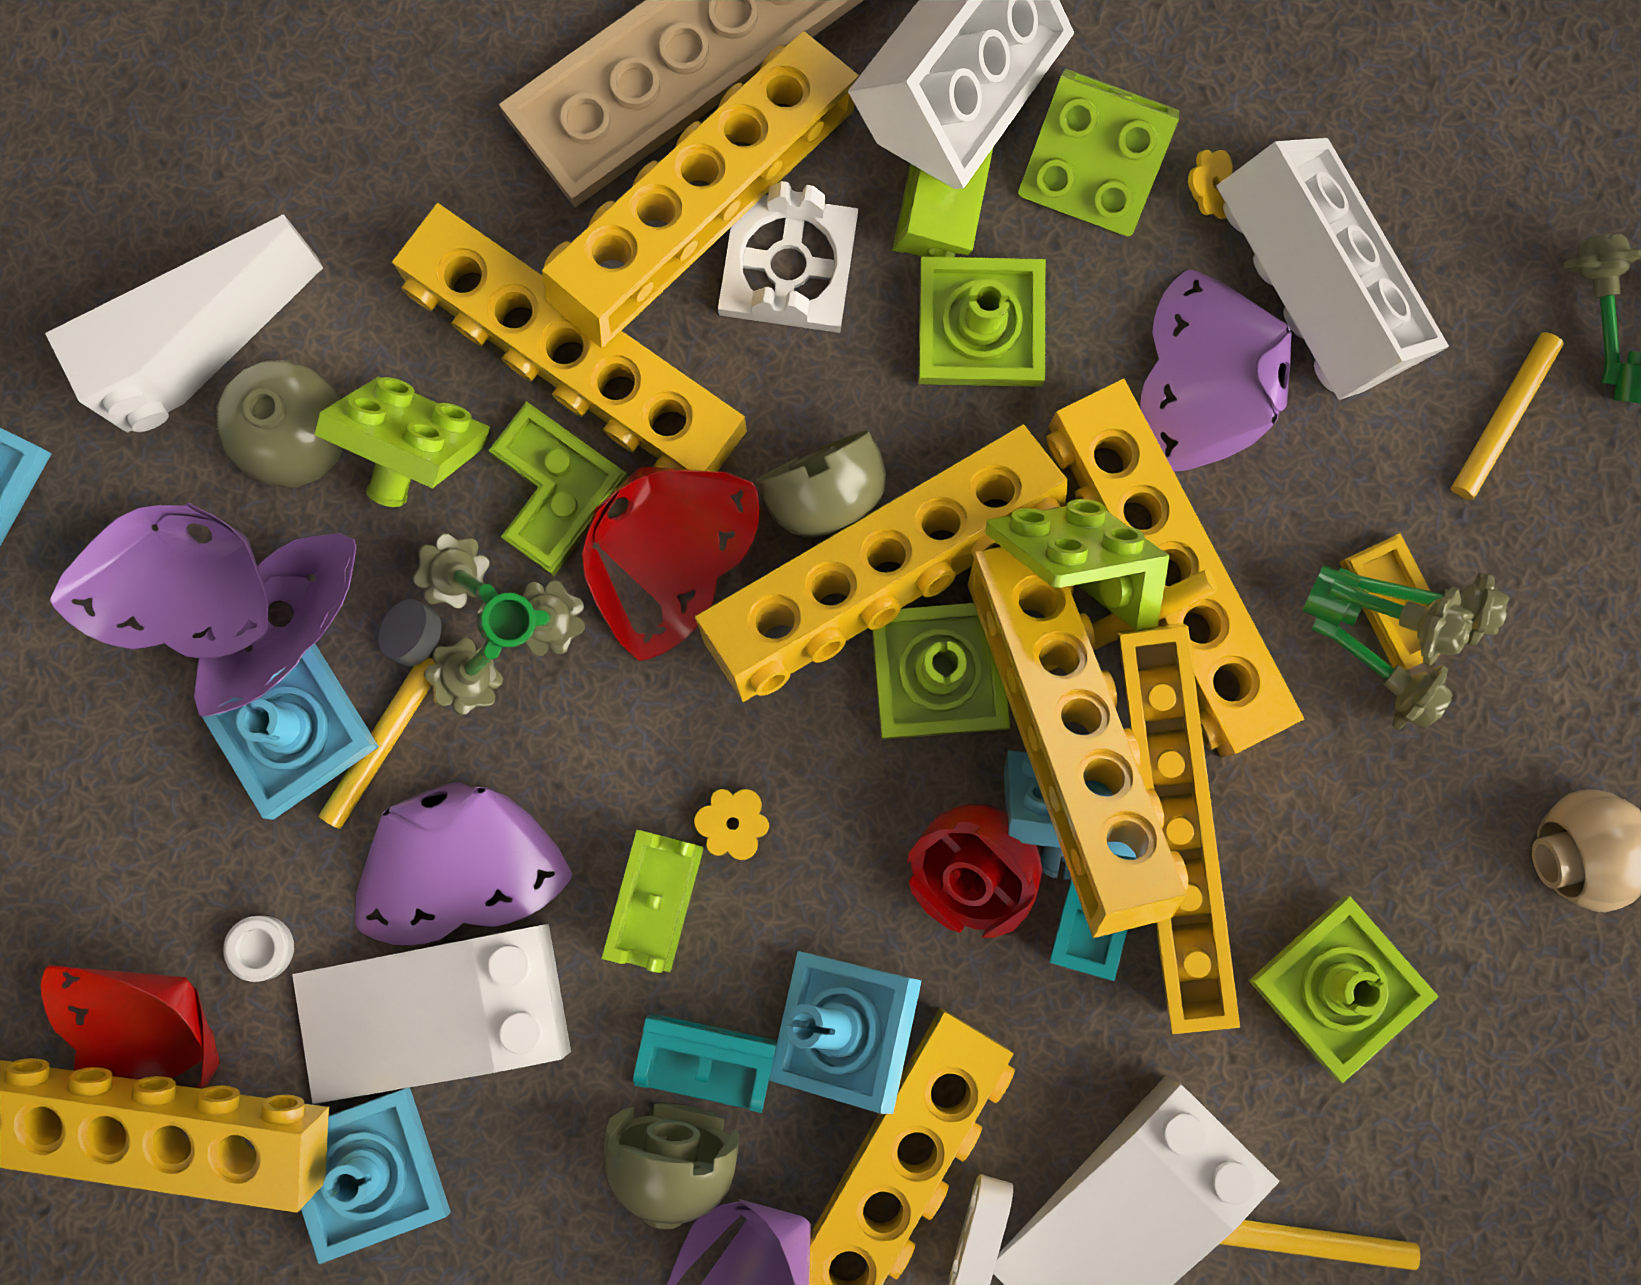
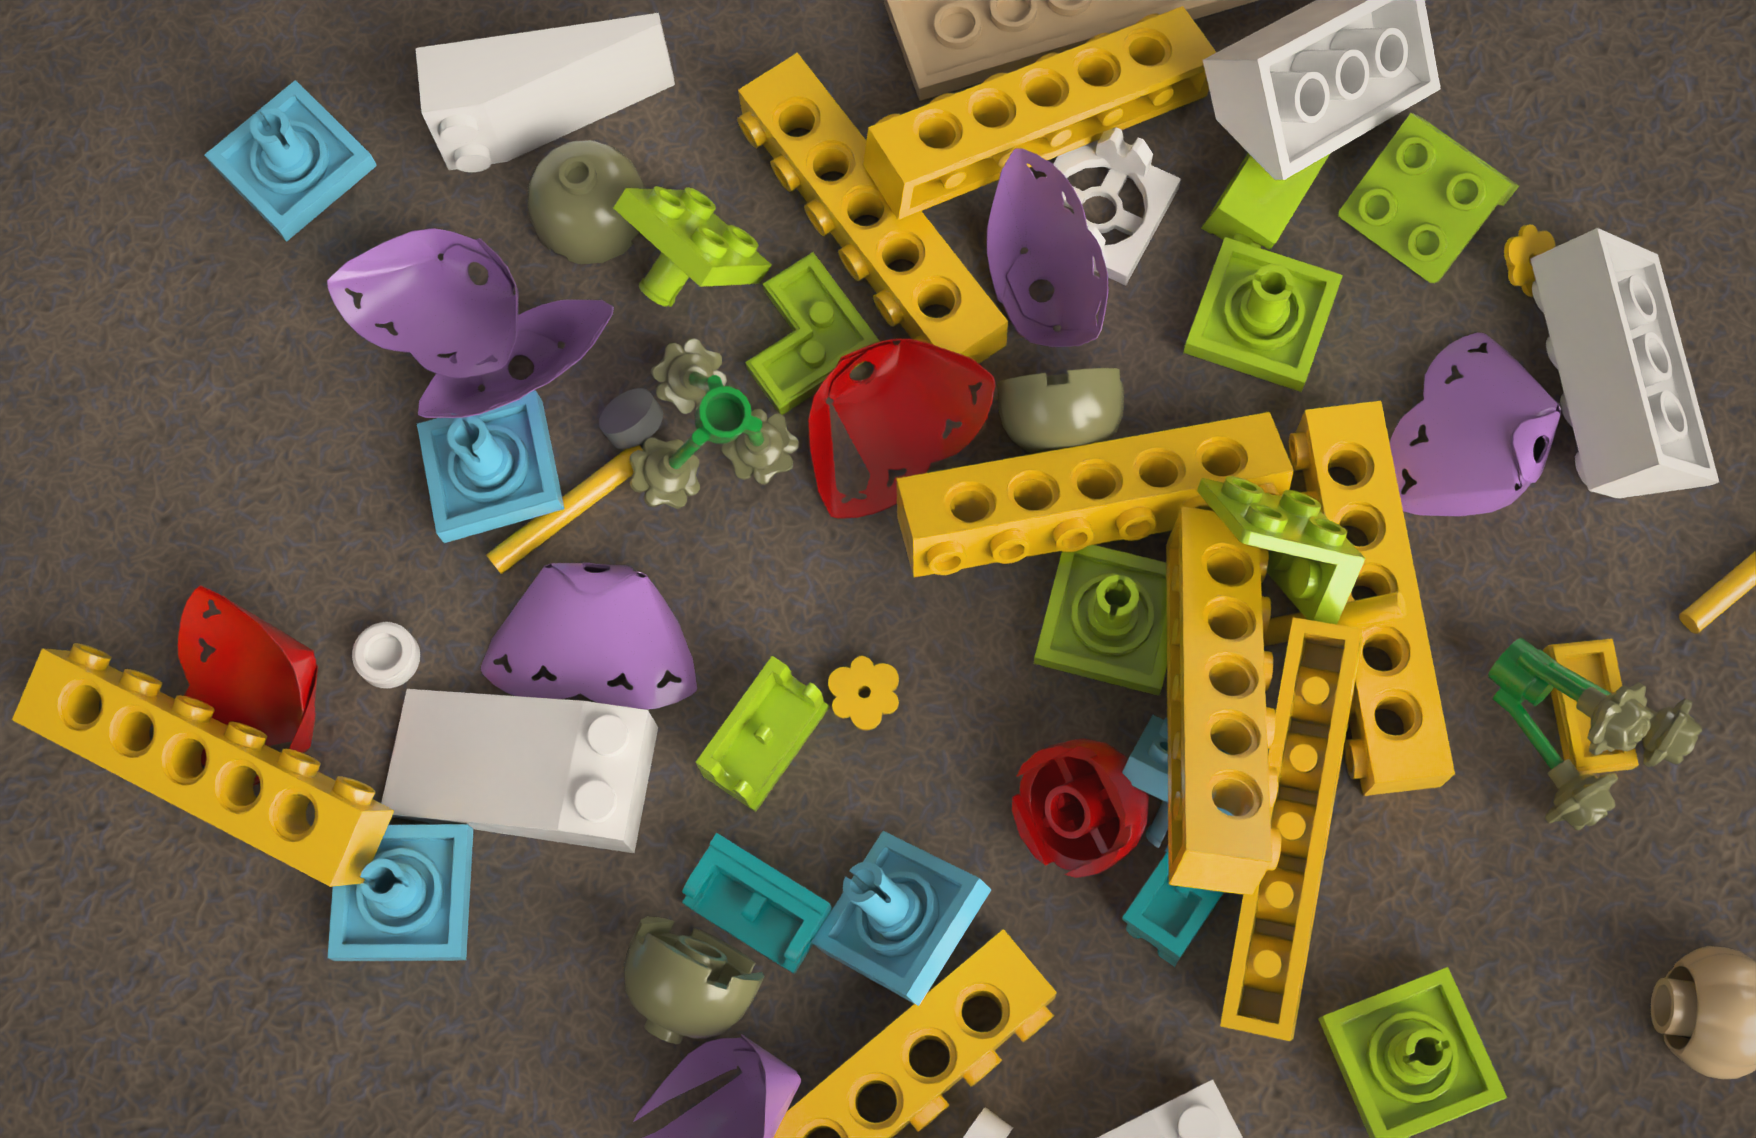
camera: 30 degrees right, 10 degrees down
none -> medium lavender piece [987,148,1108,347]

